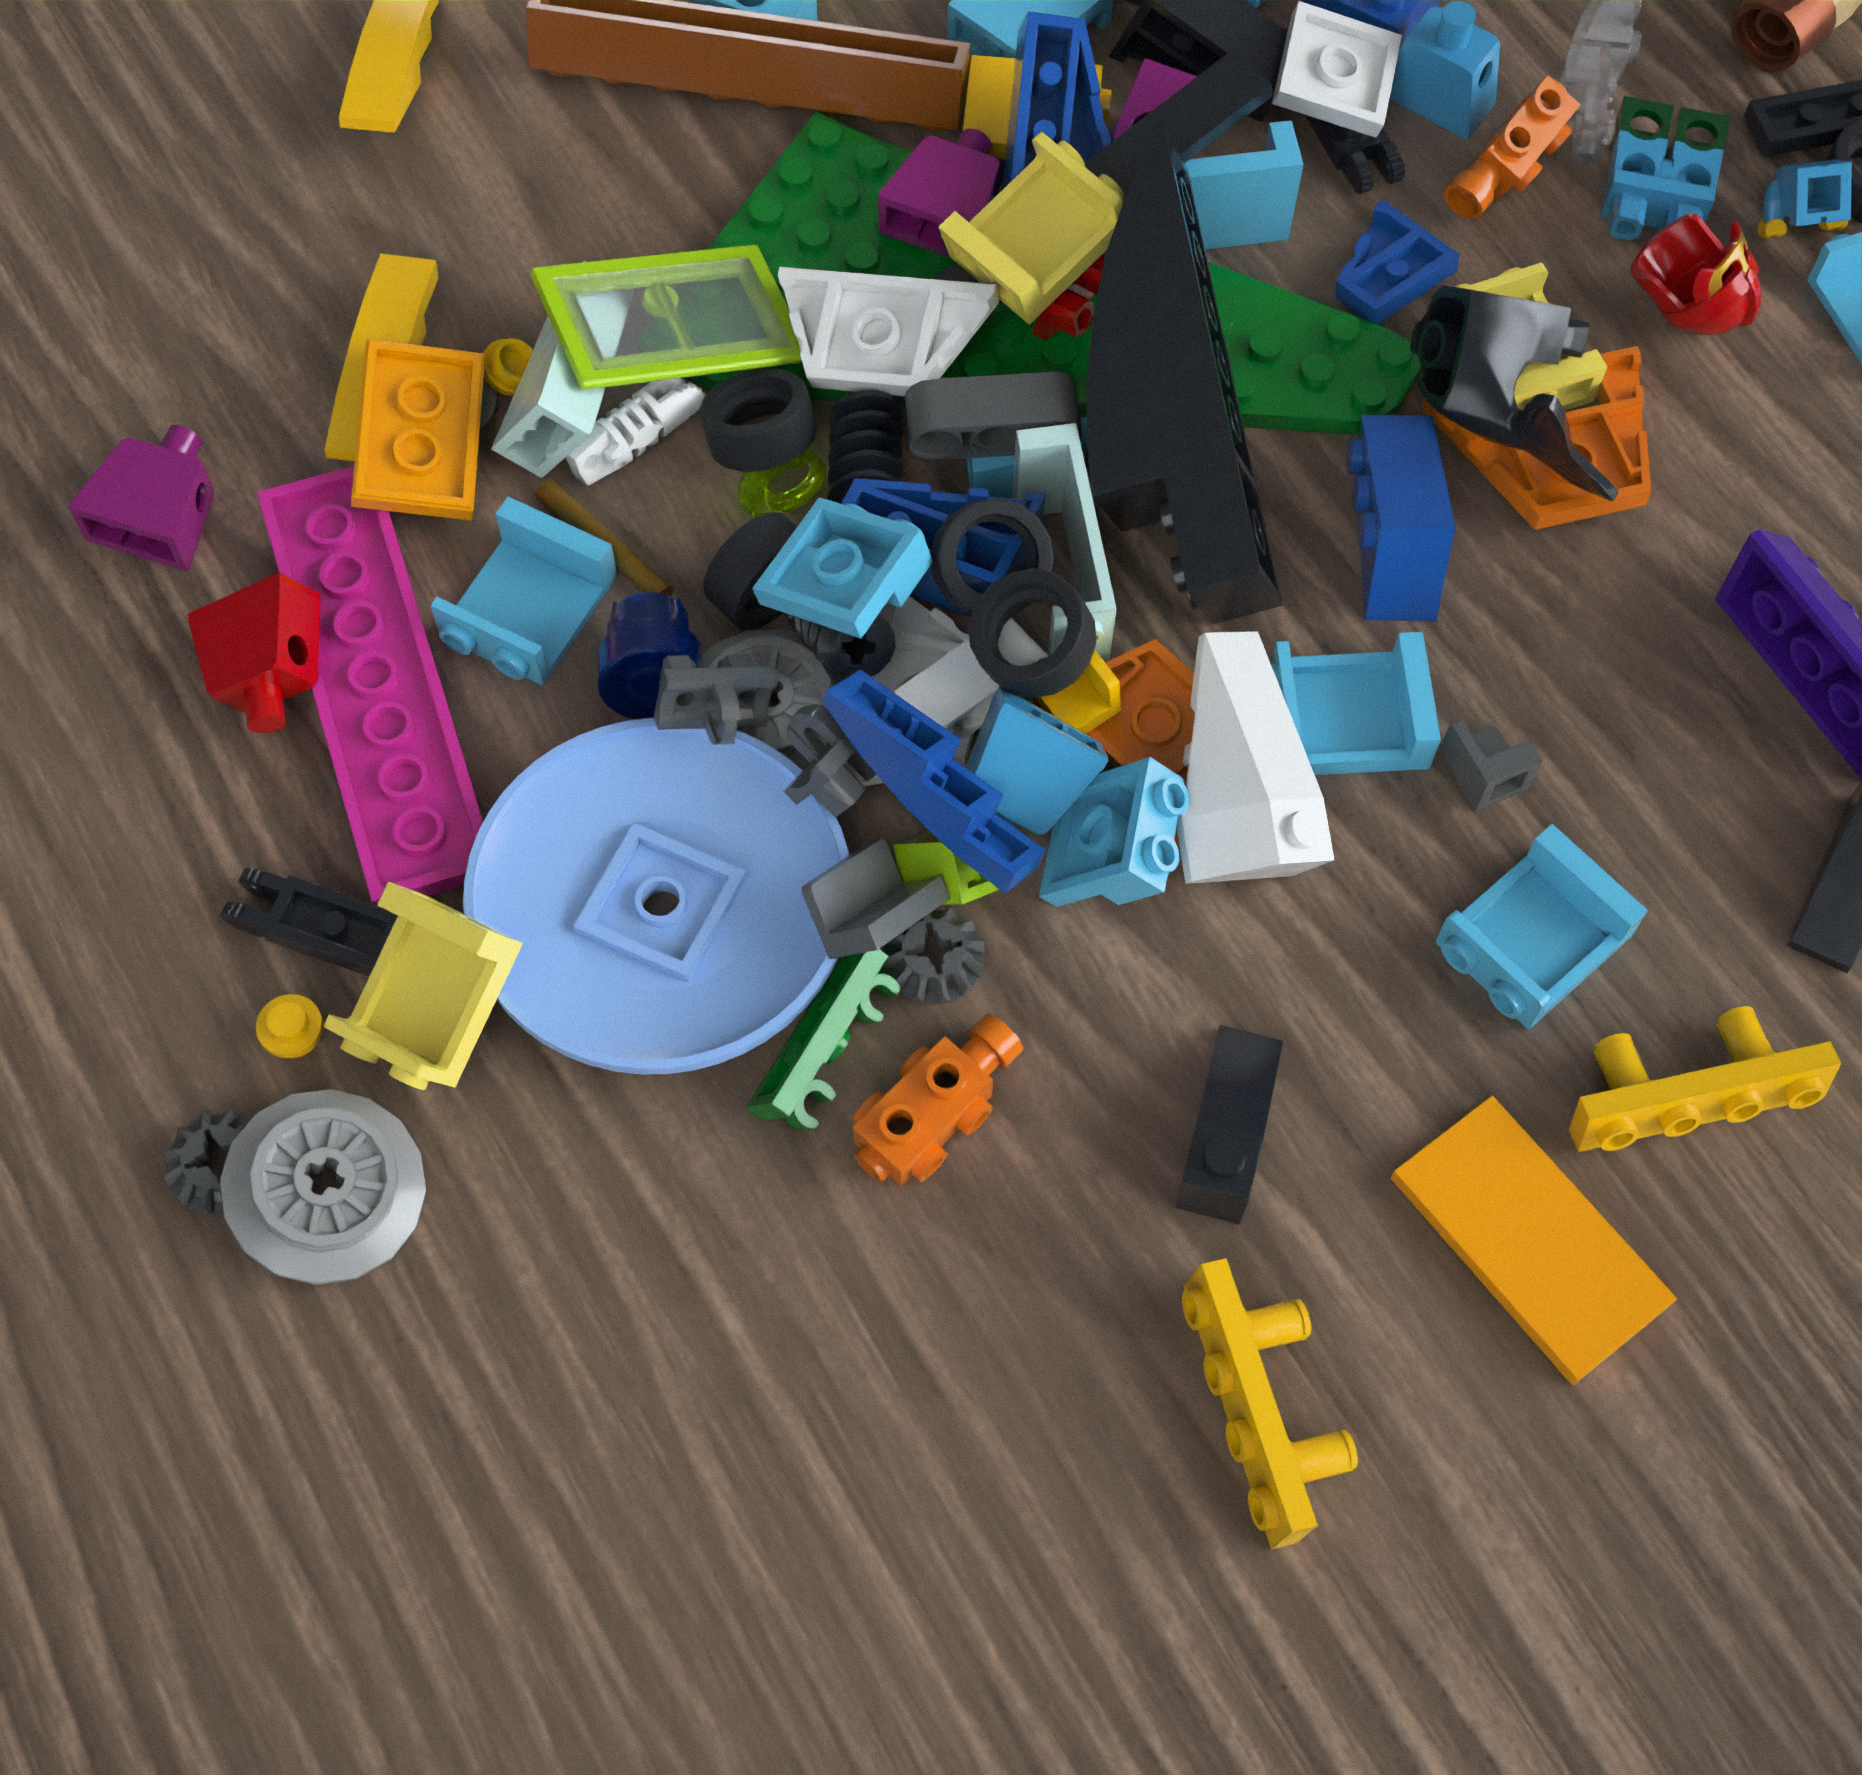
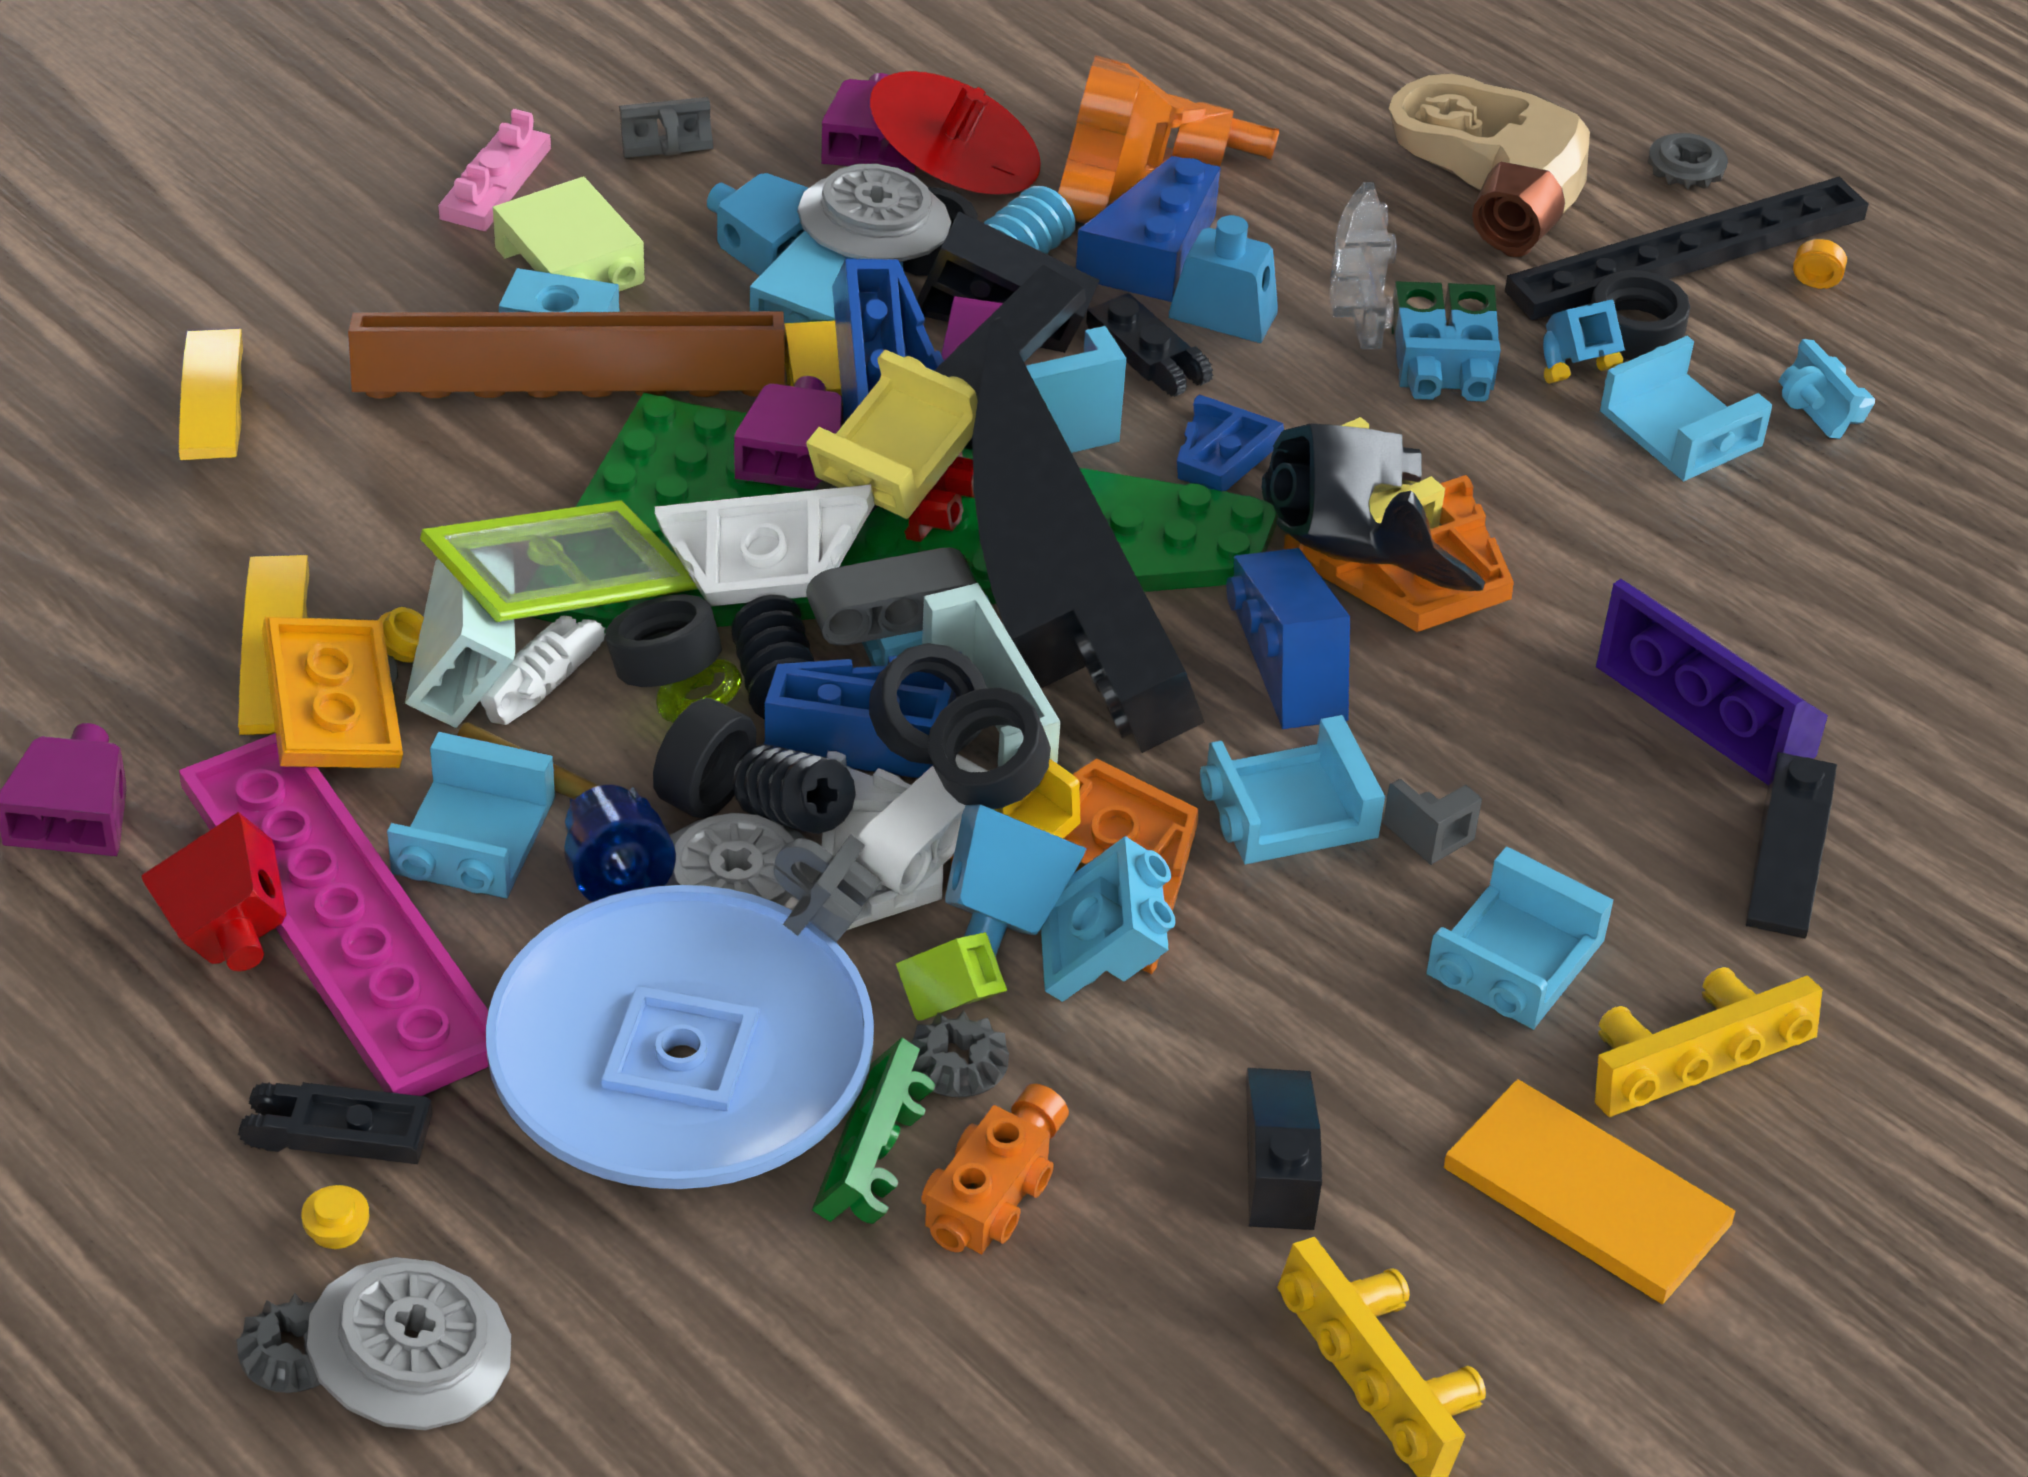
camera: 15 degrees left, 20 degrees down
light yellow panel [323,881,523,1090] -> none
dark grey hips [654,654,778,745] -> none
medium azure plate [752,497,933,639] -> none
dark grey panel [801,838,951,959] -> none
blue slope [822,670,1046,894] -> none
white wedge [1176,631,1334,884] -> none
white plate [1272,1,1402,138] -> none
orange brick [1444,75,1581,220] -> none
red helmet [1630,213,1761,335] -> none

